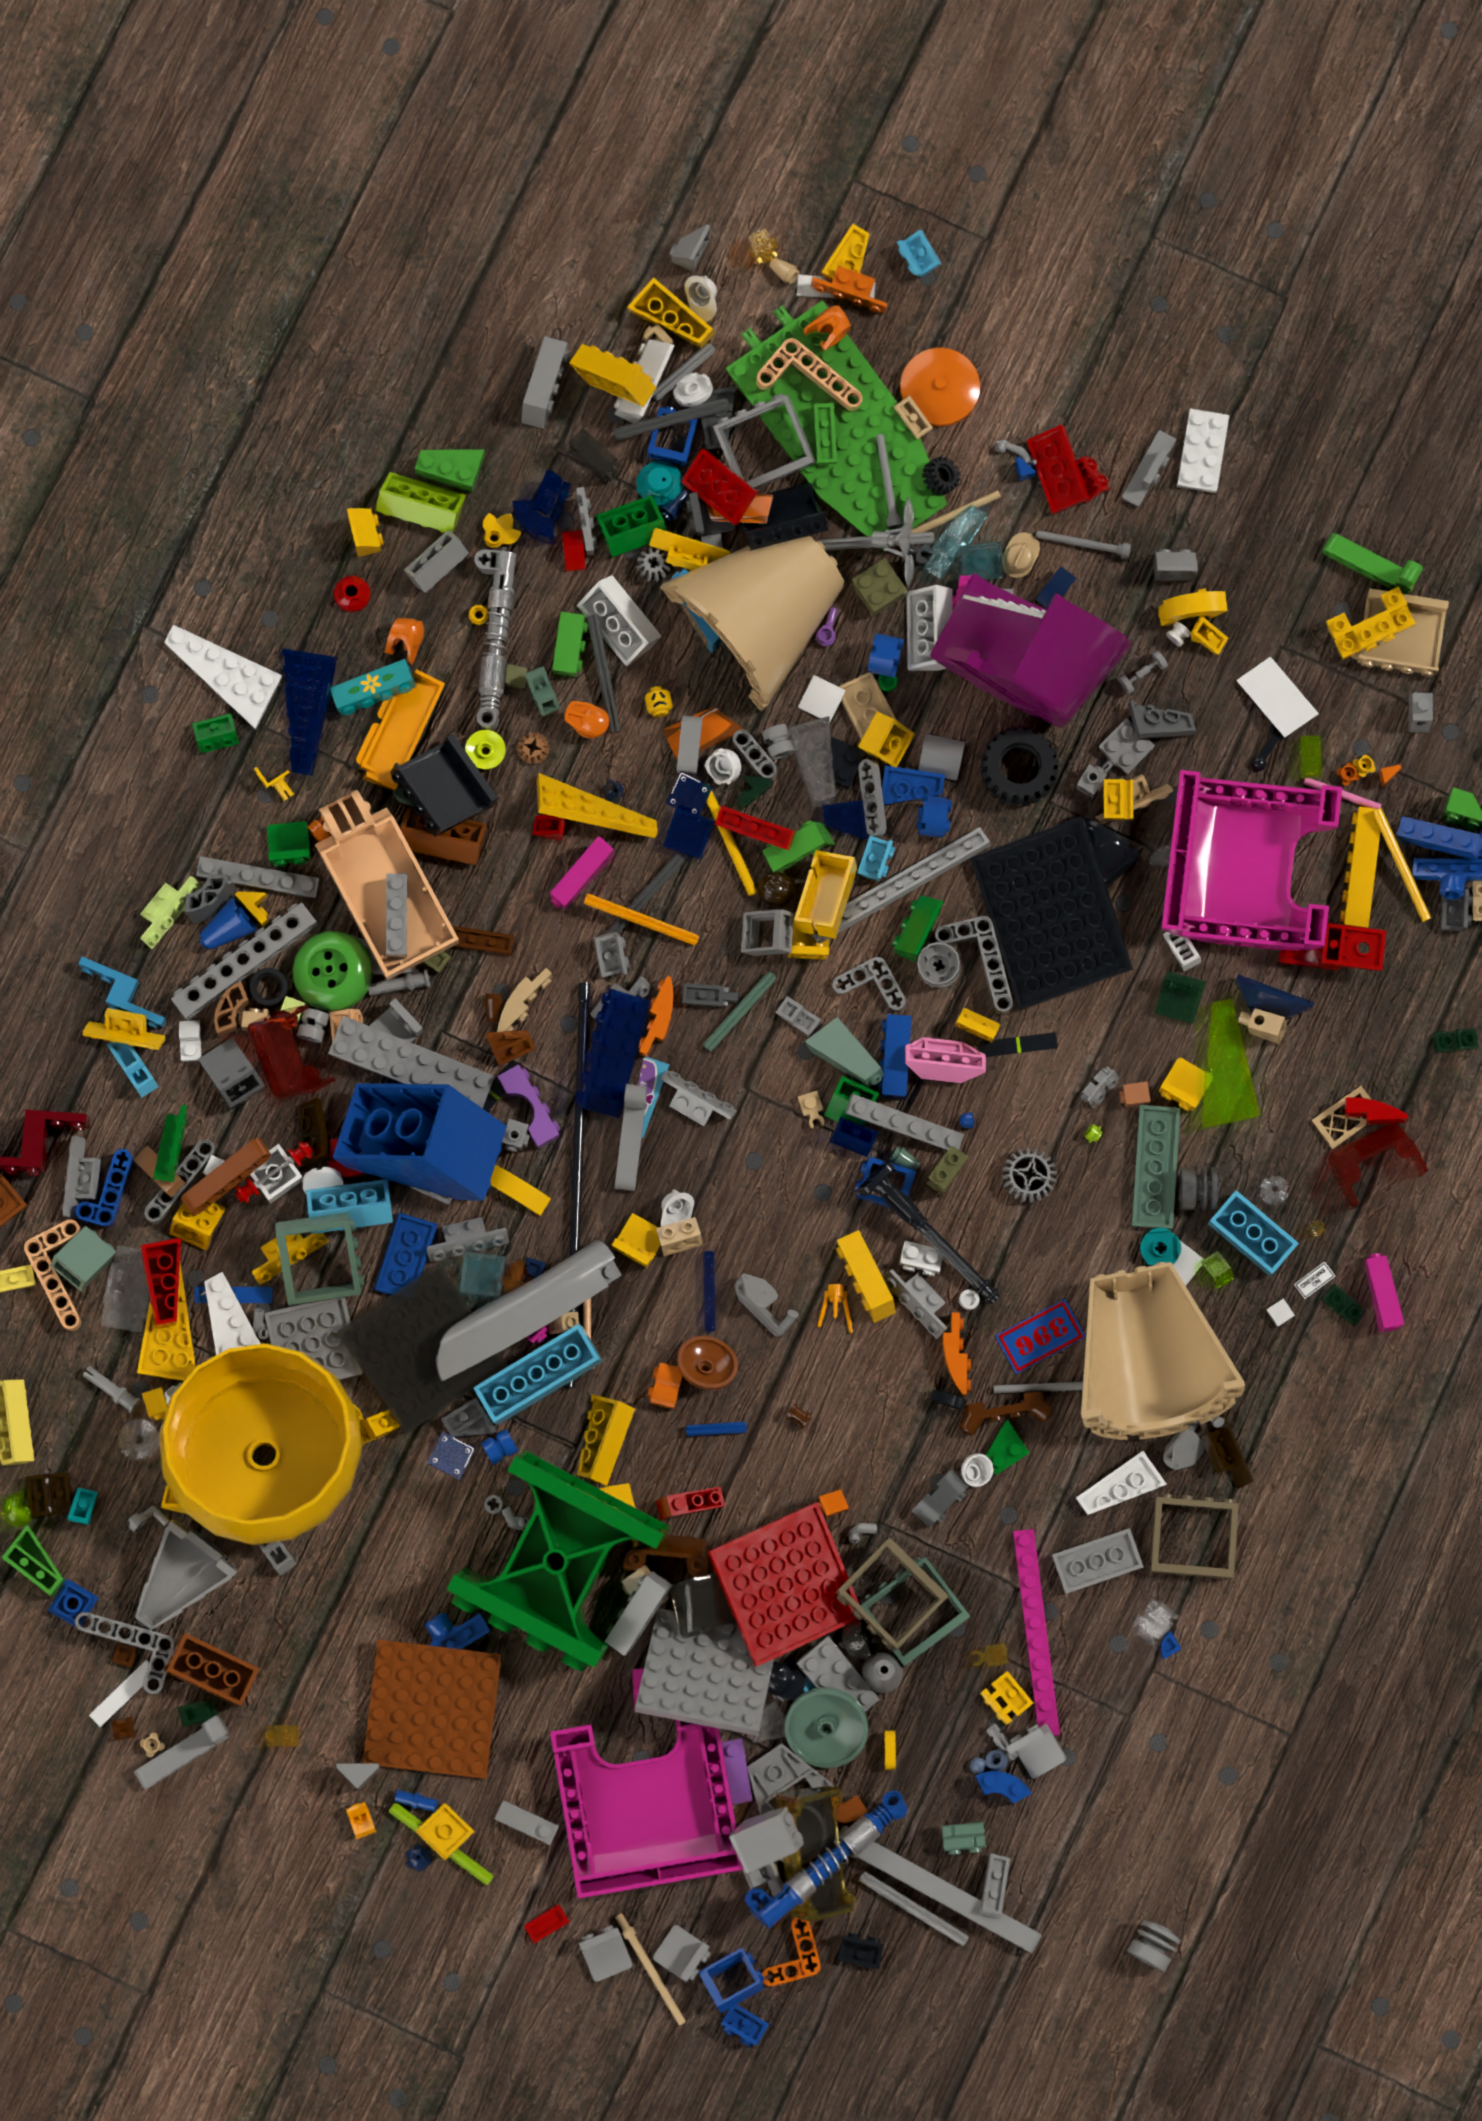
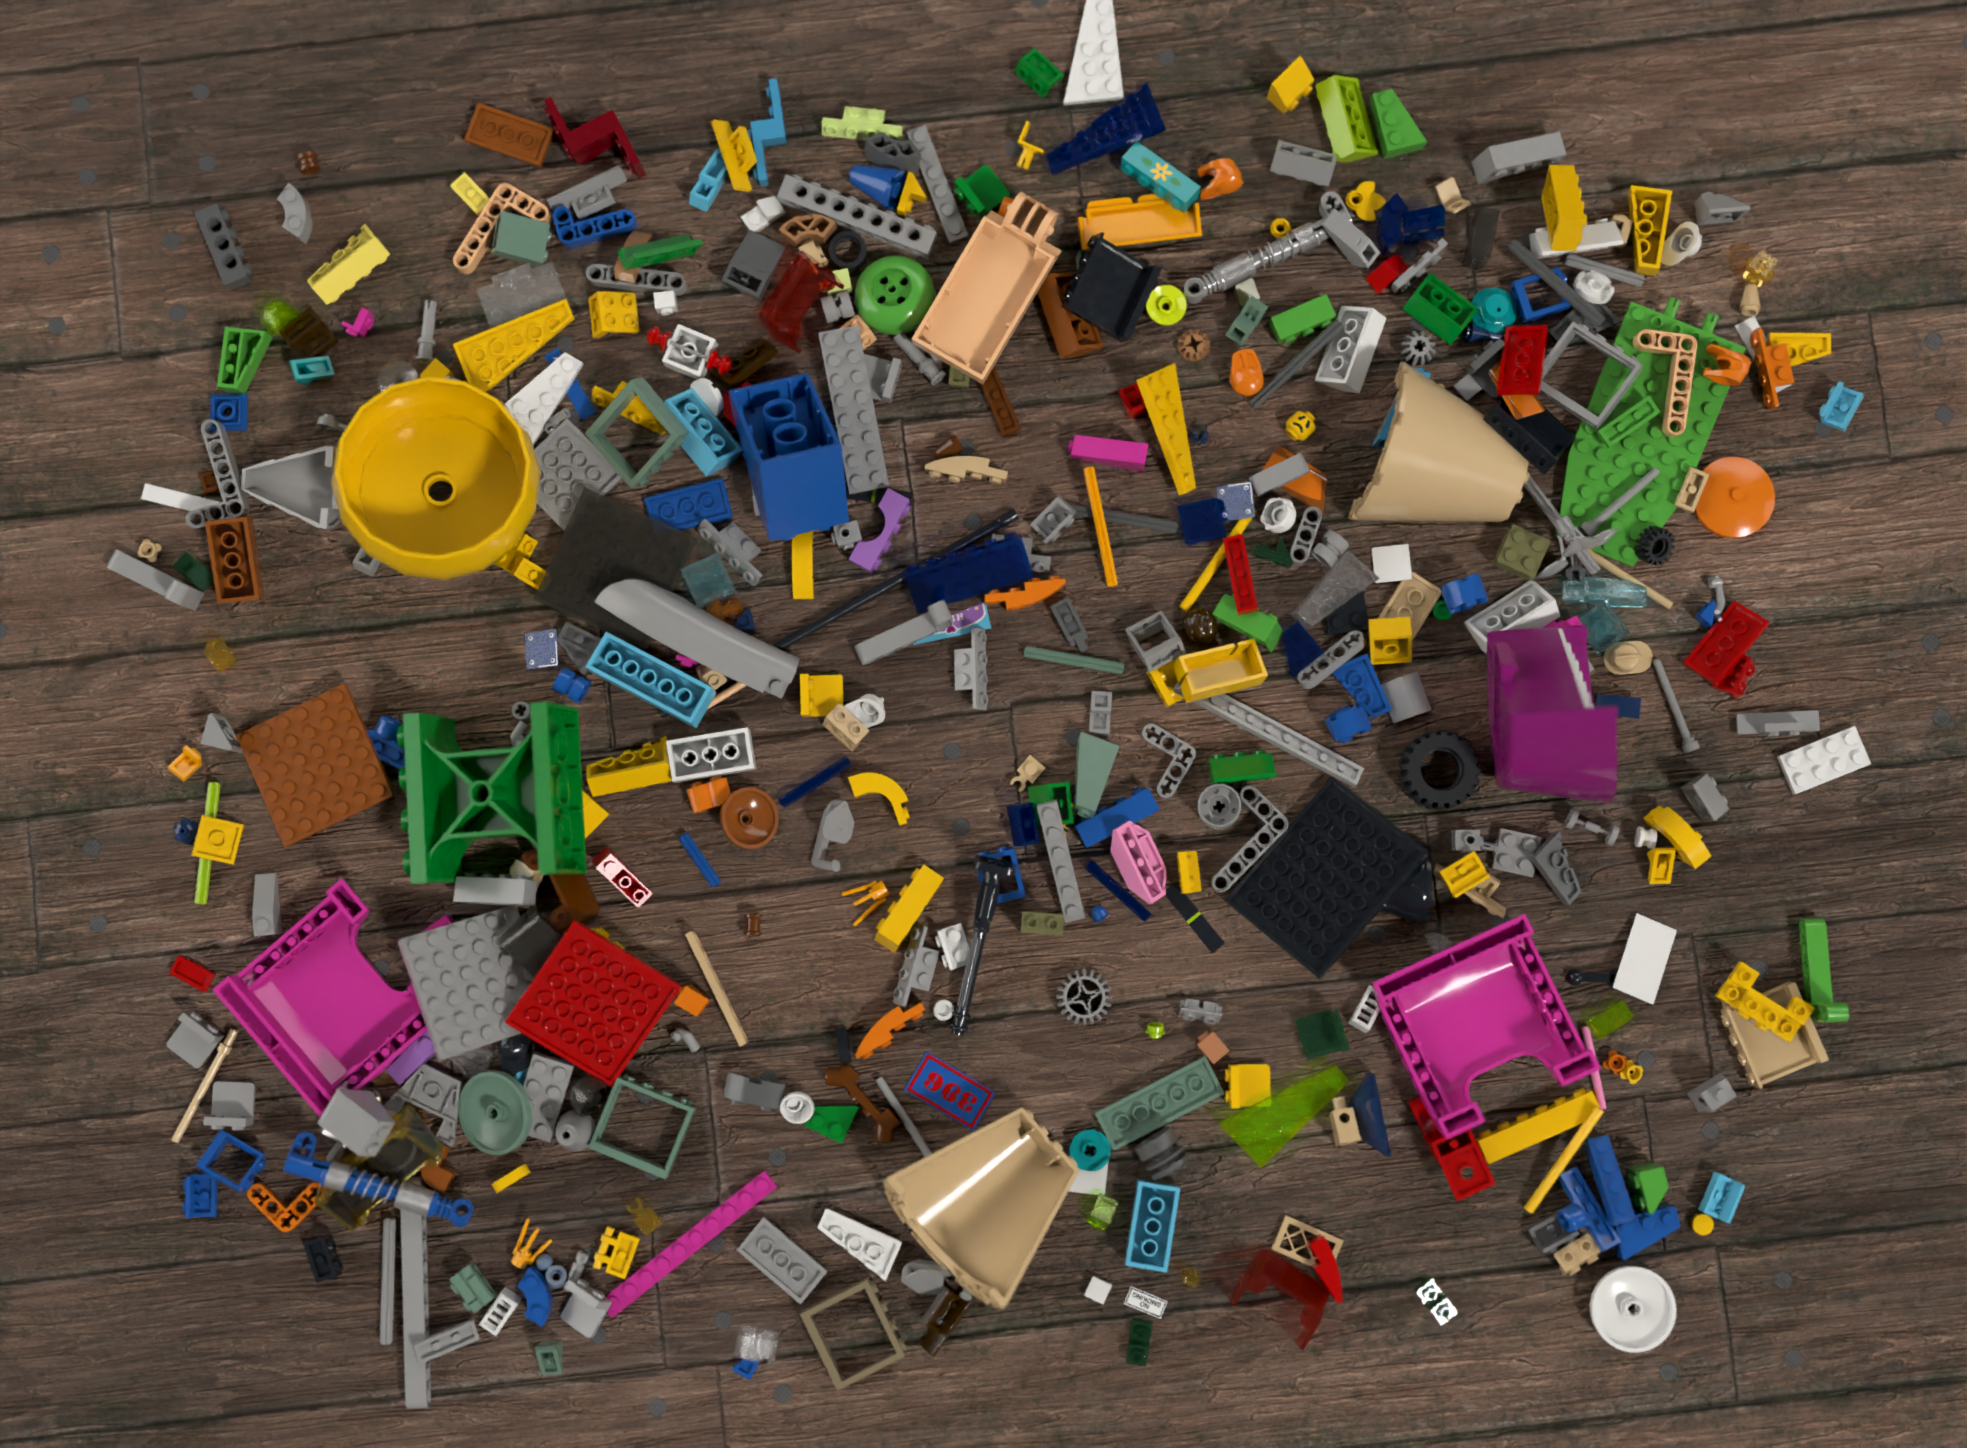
camera: 65 degrees right, 5 degrees up
reddish brown tile [111,1717,136,1741] -> none
red wedge [140,1238,181,1329] -> none
dark orange beam [181,1138,271,1216] -> none
red piece [334,576,371,612] -> none
light grey brick [386,874,407,958] -> none
blue pin [394,1789,438,1812] -> none
dark orange wing [485,1030,536,1066] -> none
yellow bracket [649,528,731,571] -> none
medium lavender plate [816,607,838,646] -> none
dark tan window [836,1537,949,1651] -> none
medium azure bracket [857,836,895,882] -> none
sand green cone [889,1146,920,1171] -> none
clear brick [1259,1175,1289,1206] -> none
dark pink slope [1364,1253,1404,1333] -> none
orange slope [1379,765,1401,787] -> none
none -> dark pink bracket [341,308,374,337]
none -> white slope [479,1287,522,1336]
none -> light orange plant [511,1218,552,1269]
none -> sand green slope [535,1341,563,1375]
none -> white brick [666,727,757,783]
none -> tan tile [685,931,749,1046]
none -> yellow arch [848,773,910,826]
none -> clear blue axle [1085,860,1151,922]
none -> light grey slope [1321,209,1380,268]
none -> tan bracket [1436,177,1471,214]

